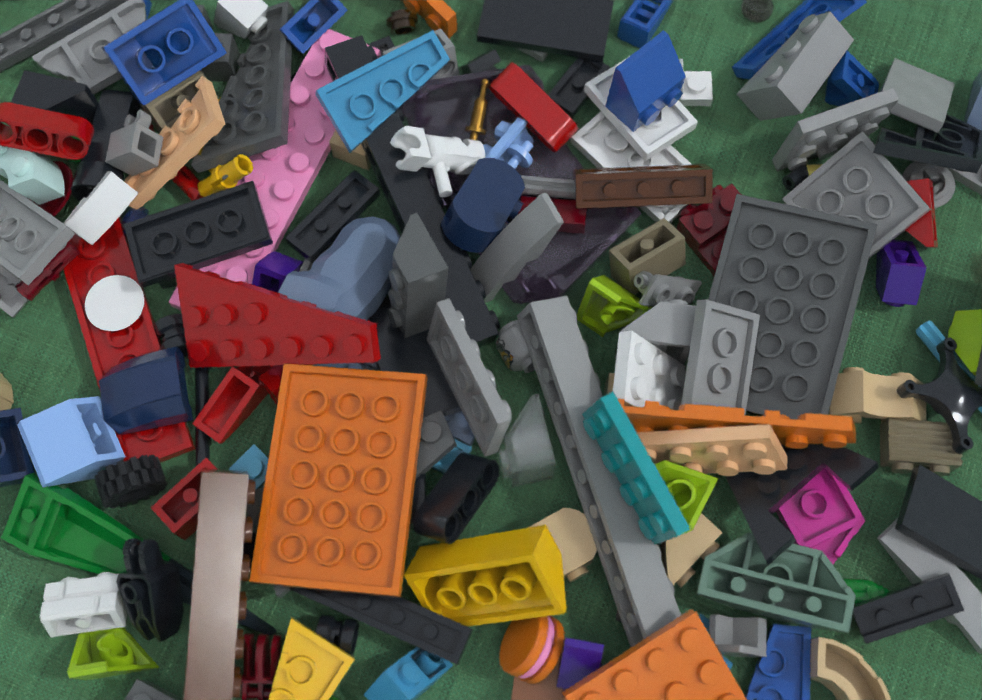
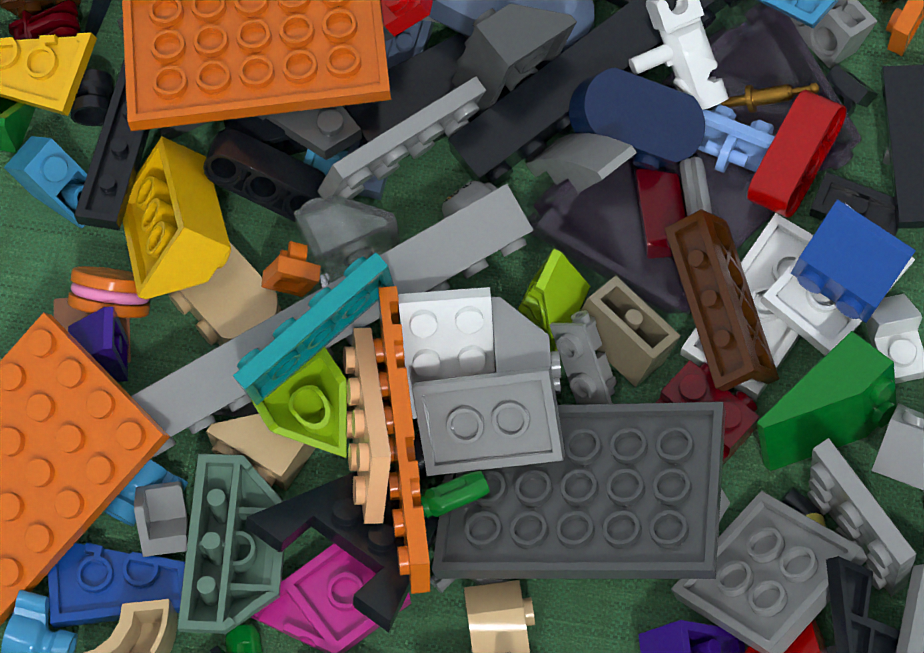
camera: 80 degrees right, 5 degrees down
none -> orange tile [261,241,321,297]
none -> green piece [421,470,490,518]
none -> green slope [757,331,897,471]

